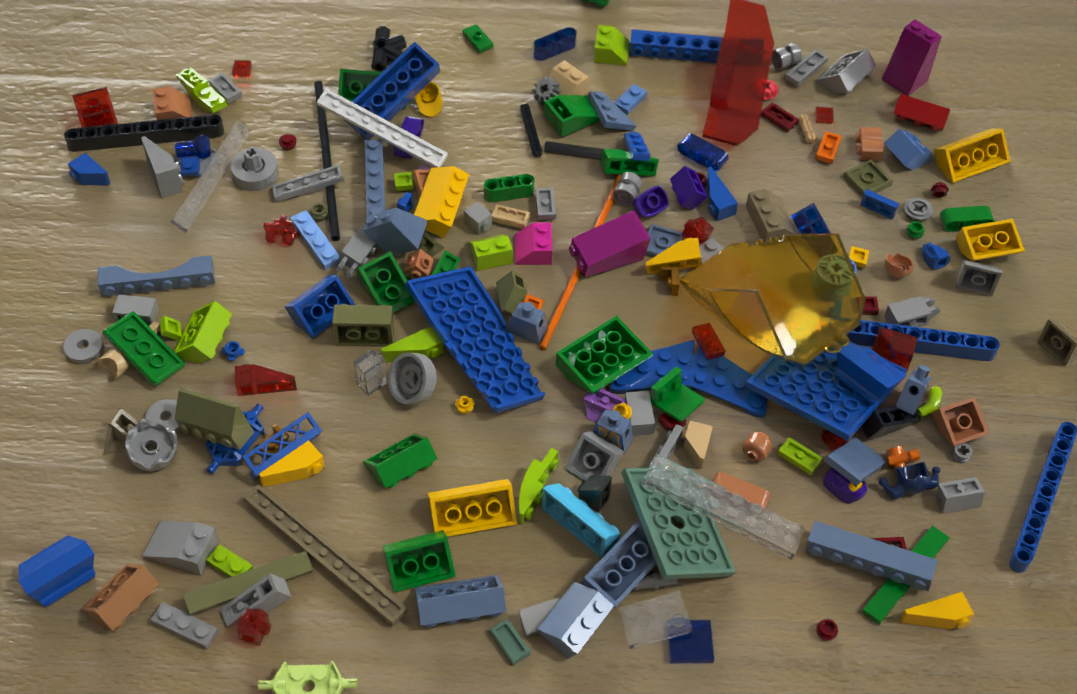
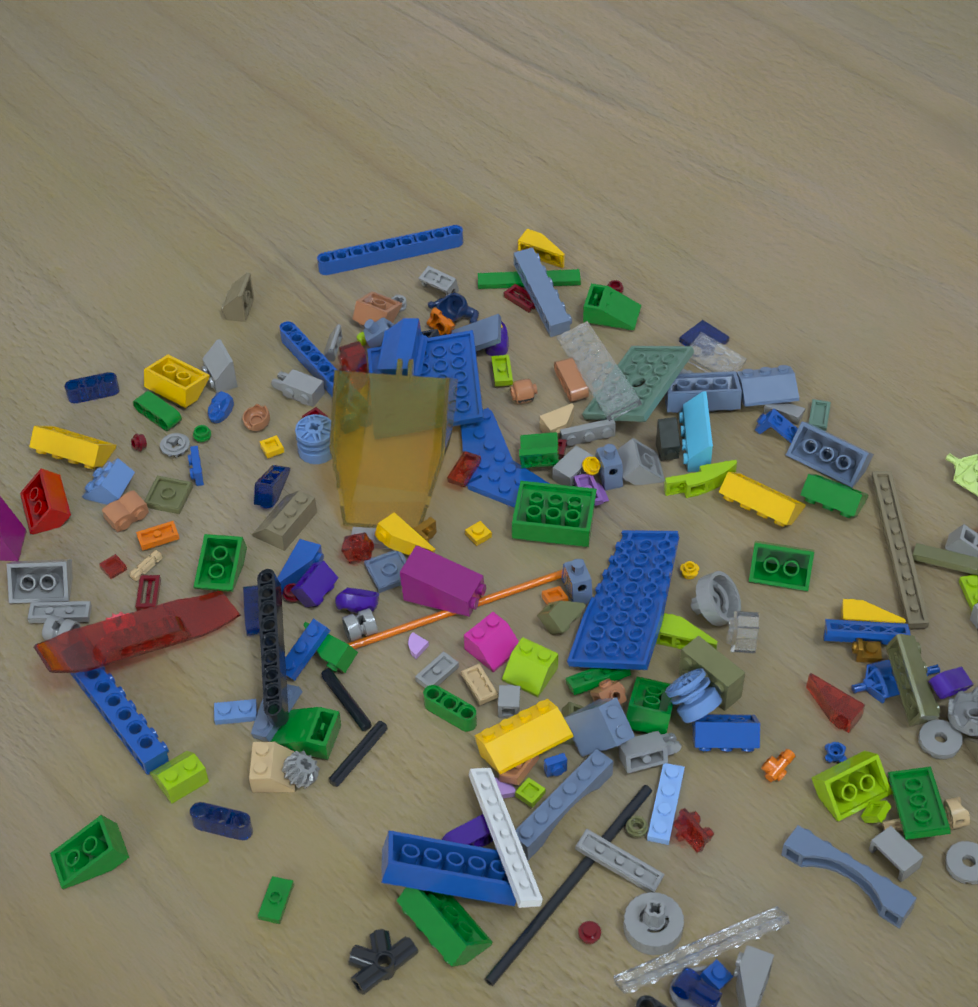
camera: 130 degrees left, 5 degrees down
none -> clear blue beam [64,372,120,404]
none -> green slope [193,534,247,592]
none -> black beam [257,569,289,727]
none -> light grey slope [323,324,342,361]
none -> lavender tile [408,632,429,659]
none -> yellow plate [465,521,492,546]
none -> green slope [583,283,642,330]
none -> medium blue wheel [665,668,722,723]
none -> blue bracket [755,408,798,443]
none -> orange plate [761,749,796,782]
none -> dark purple beam [928,667,974,700]

